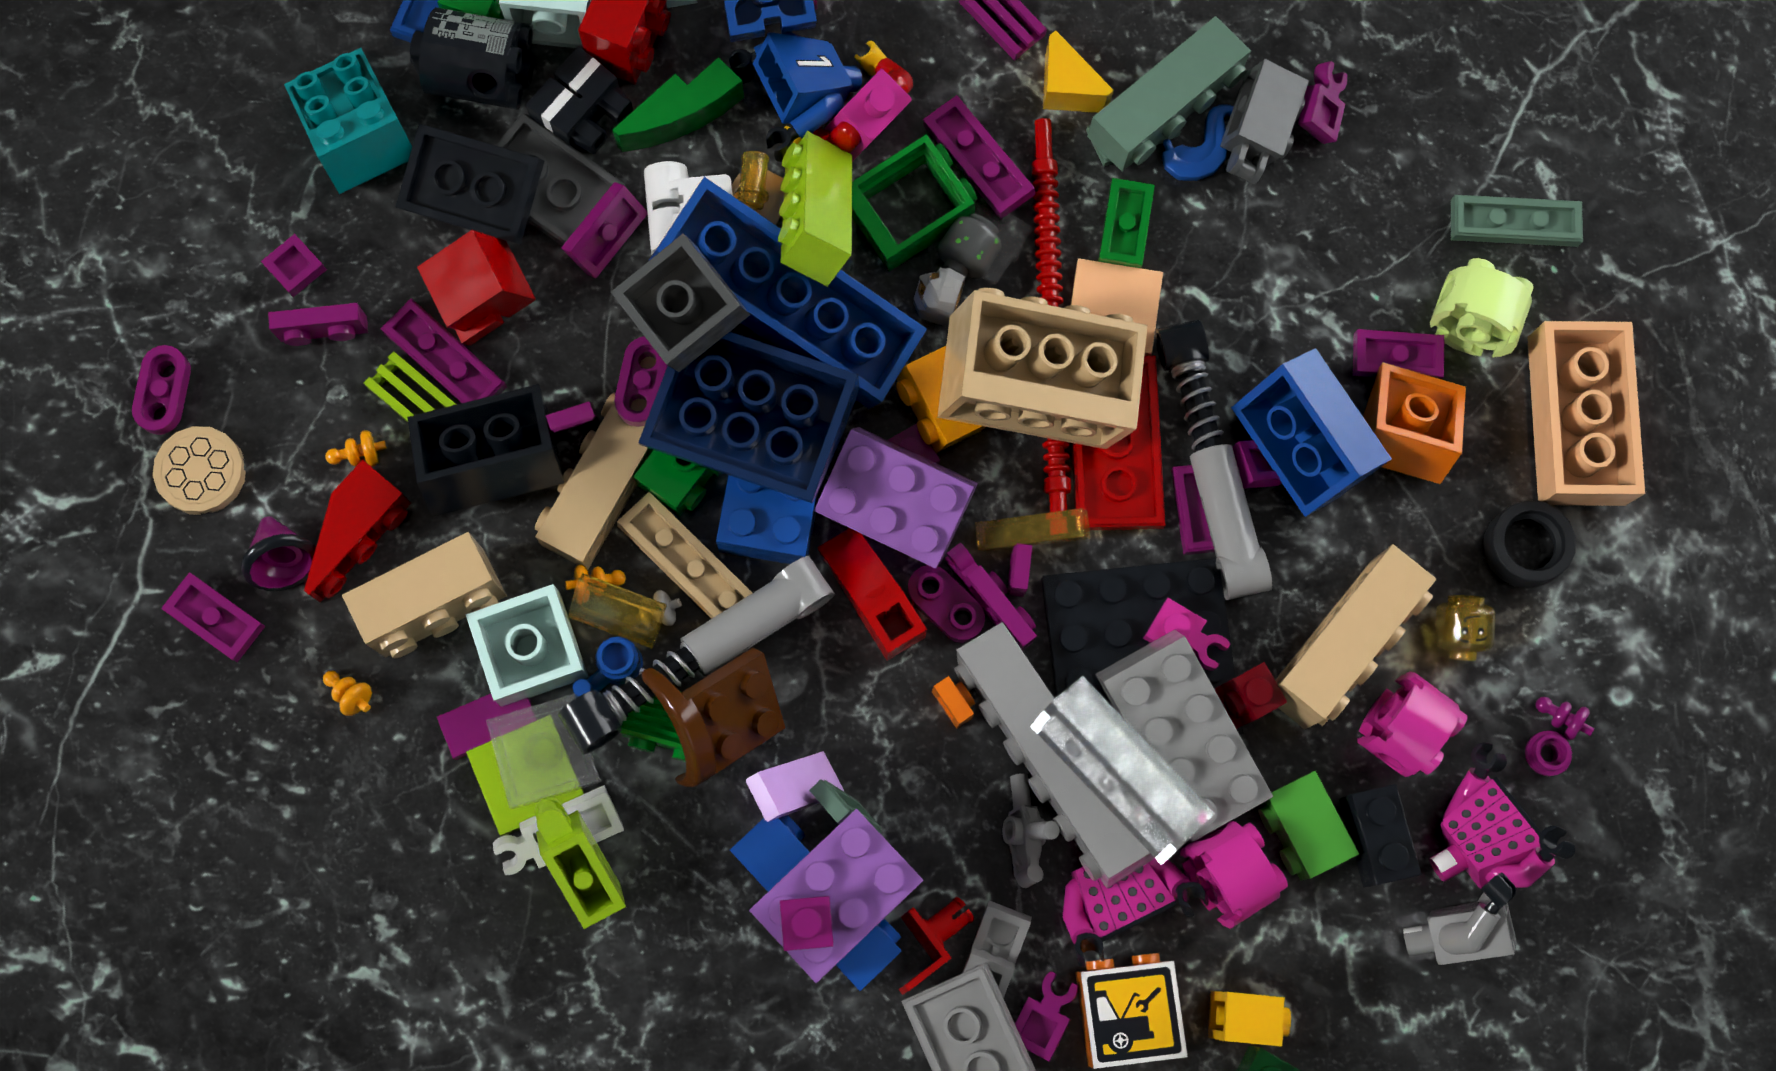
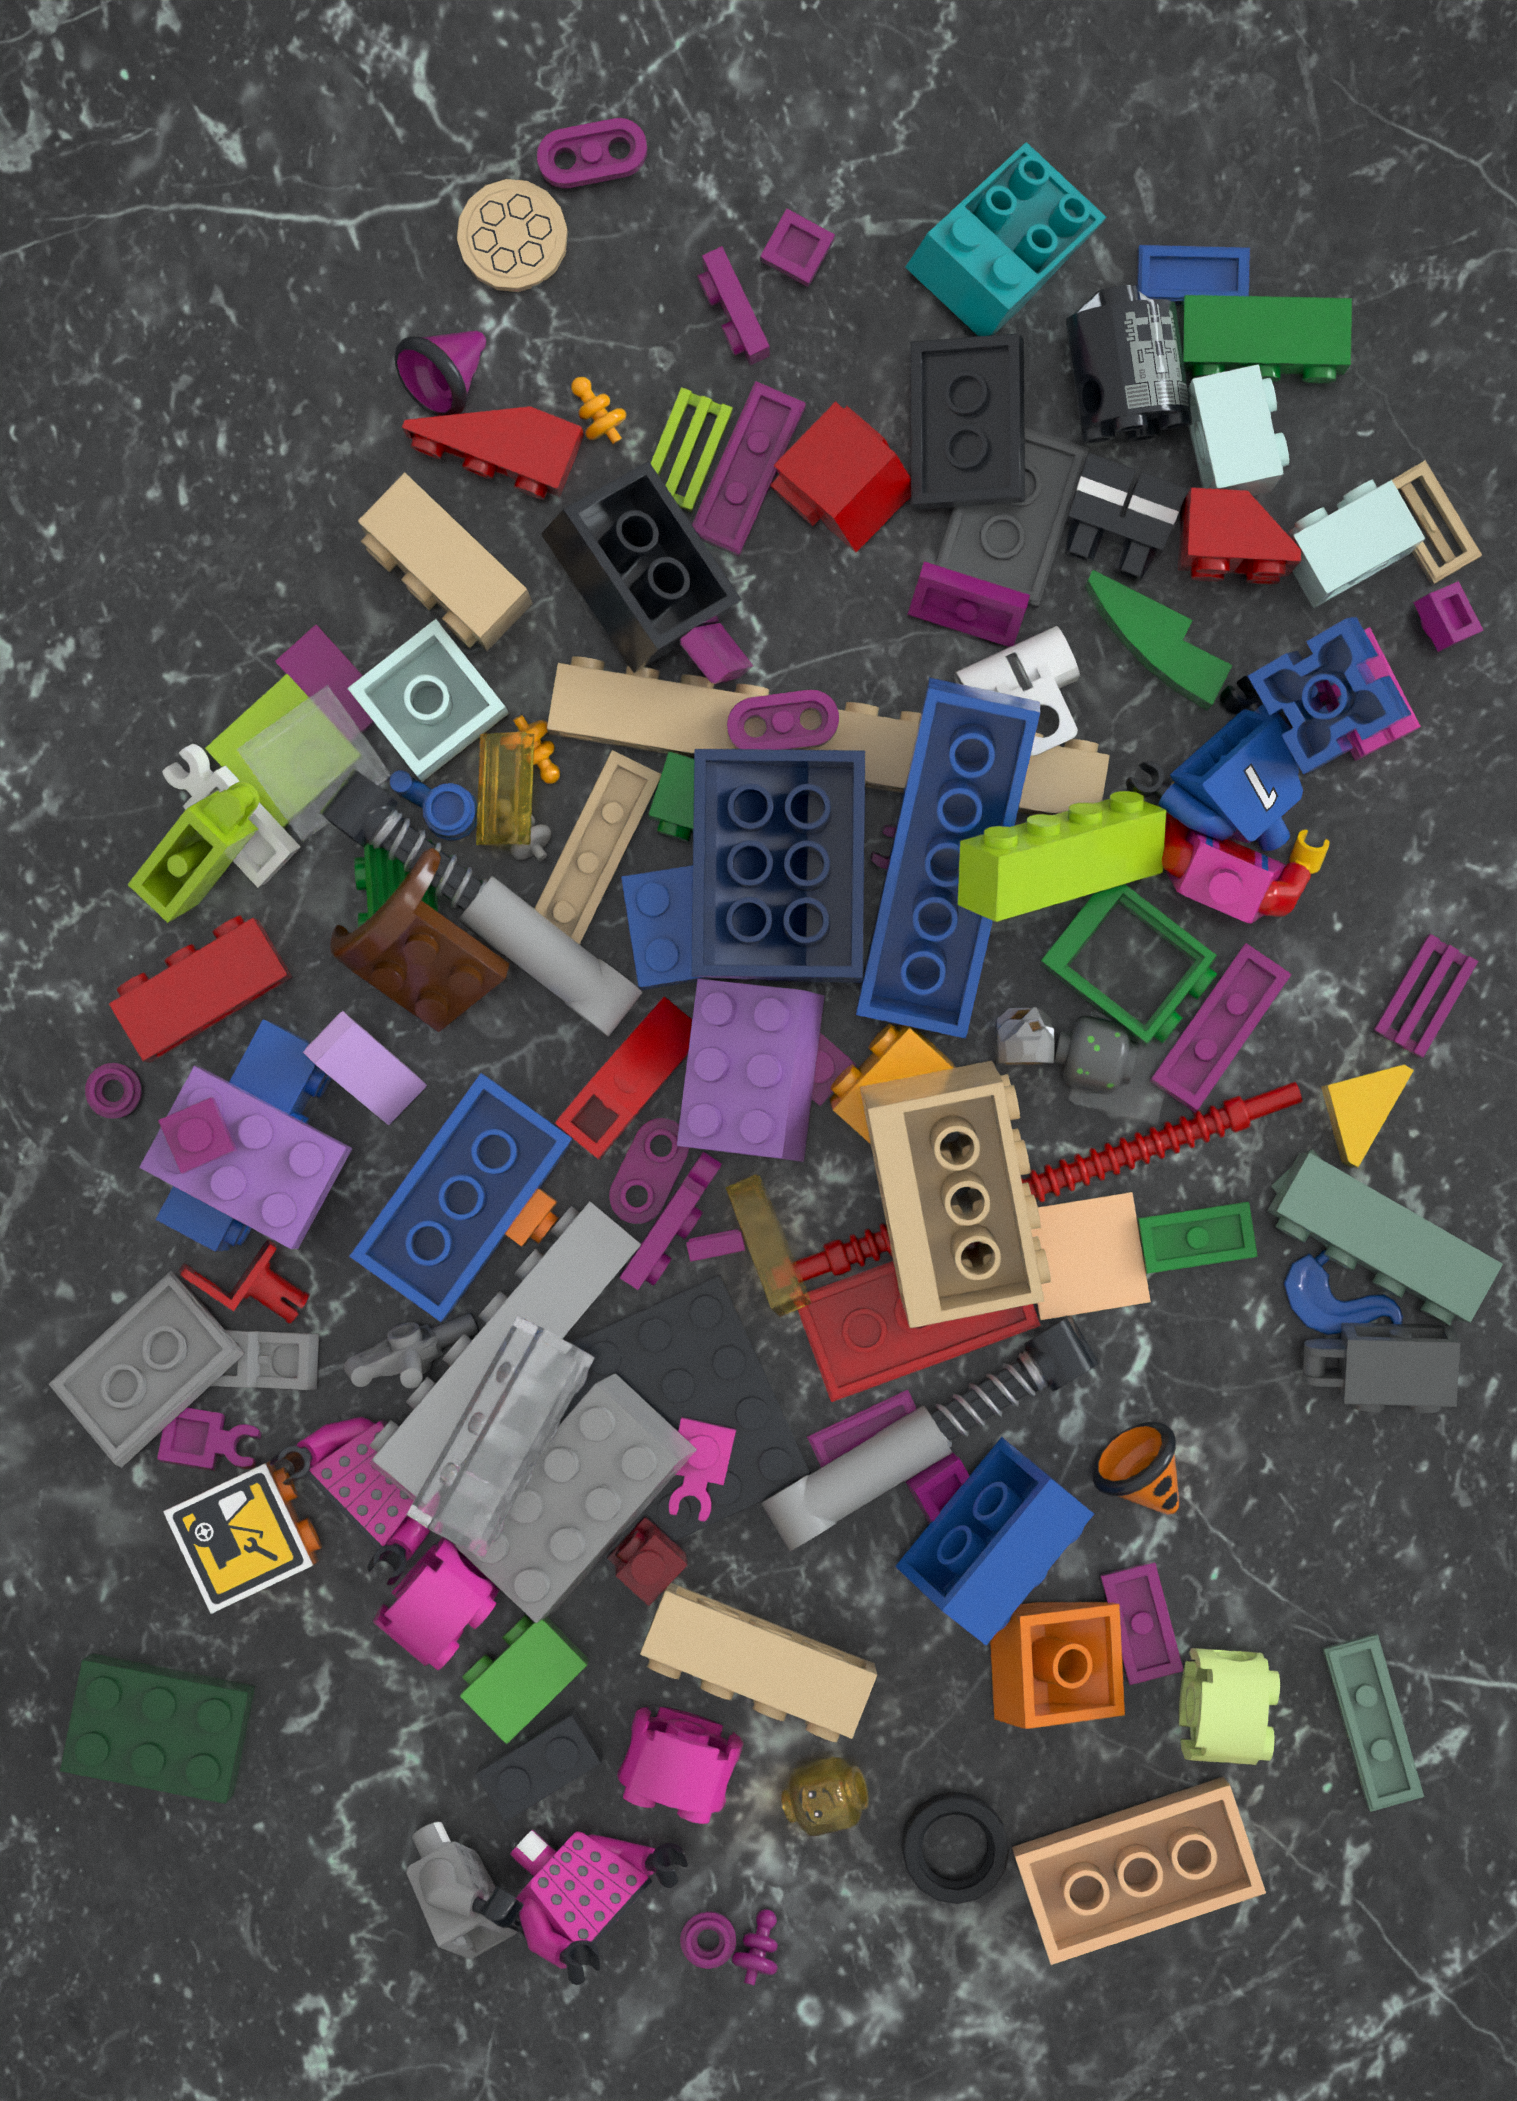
camera: 80 degrees right, 10 degrees up
magenta plate [161,572,265,663] -> none
light orange hair [323,670,372,716] -> none
dark grey brick [611,233,750,372] -> none
clear yellow pin [734,151,770,211] -> none
sand green tile [809,779,882,833] -> none
yellow brick [1208,991,1291,1046] -> none
magenta plate [1298,61,1347,144] -> none
none -> magenta plate [85,1063,142,1119]
none -> red brick [109,915,293,1063]
none -> blue brick [349,1073,574,1322]
none -> hat [1092,1422,1179,1515]

